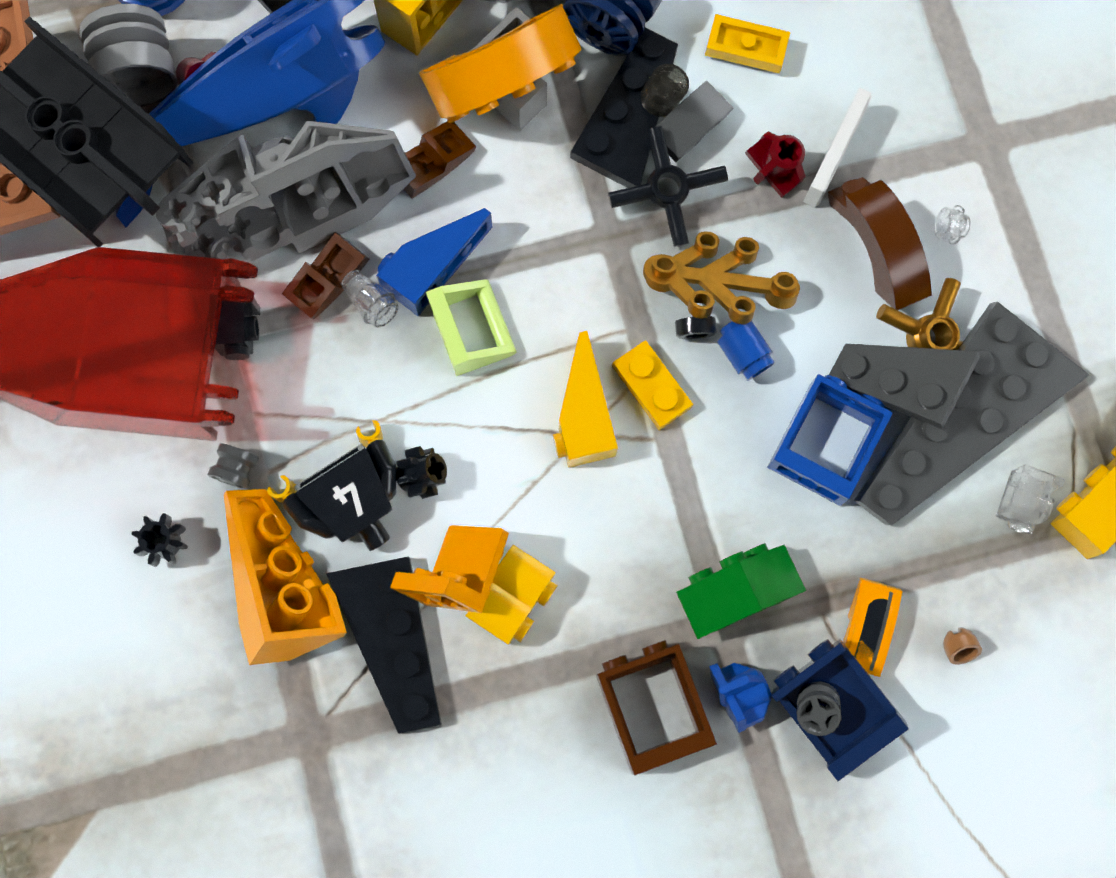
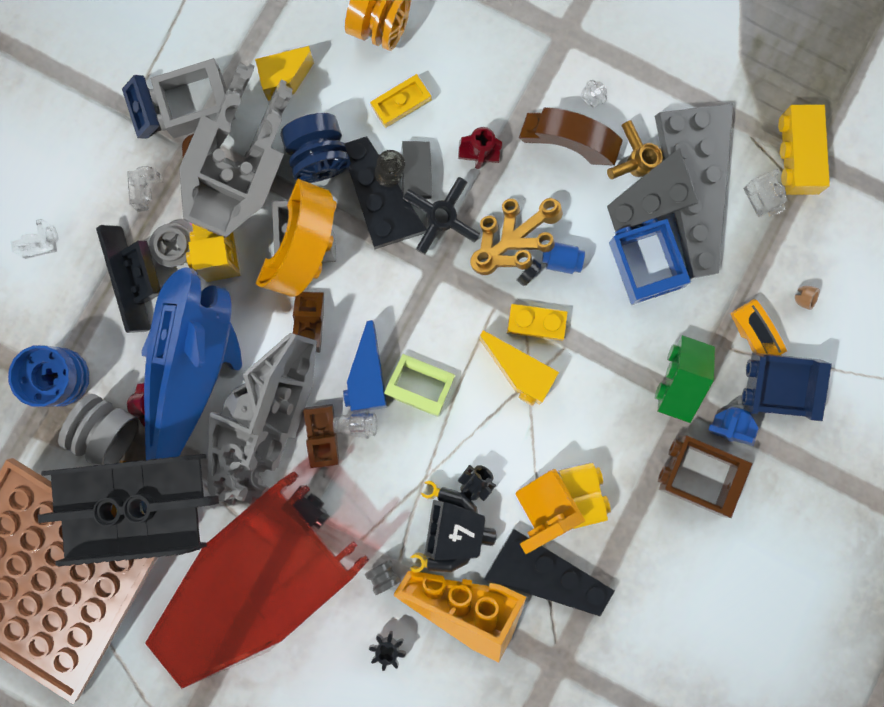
camera: 40 degrees left, 5 degrees up
dark grey wheel [797,681,841,736] -> none
white tile [803,87,872,207] -> none

